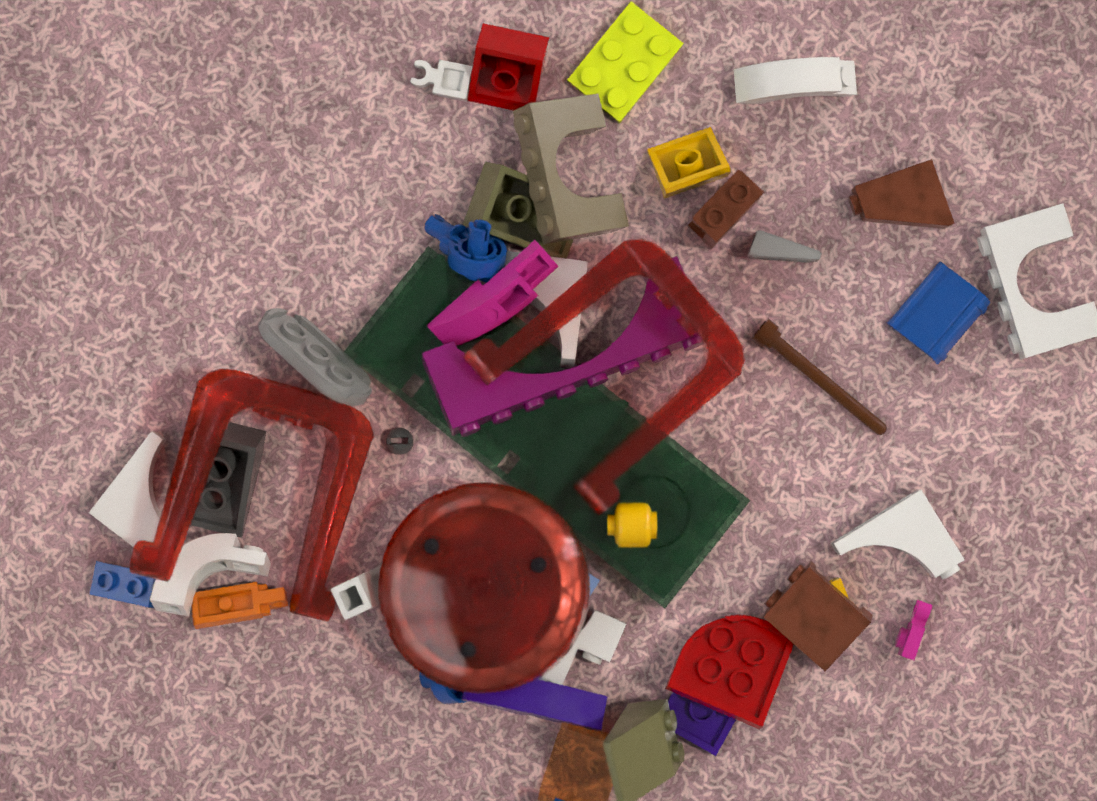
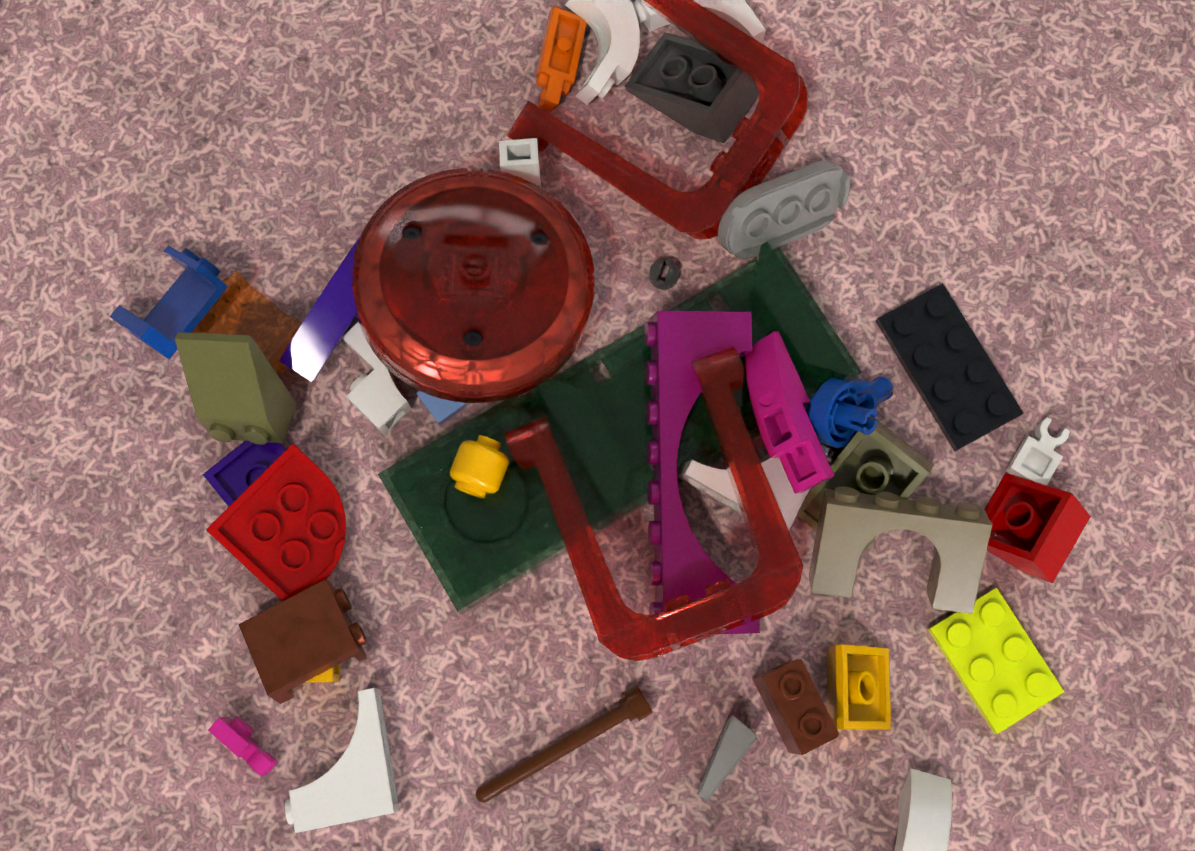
camera: 110 degrees right, 10 degrees down
none -> black plate [875,283,1024,452]

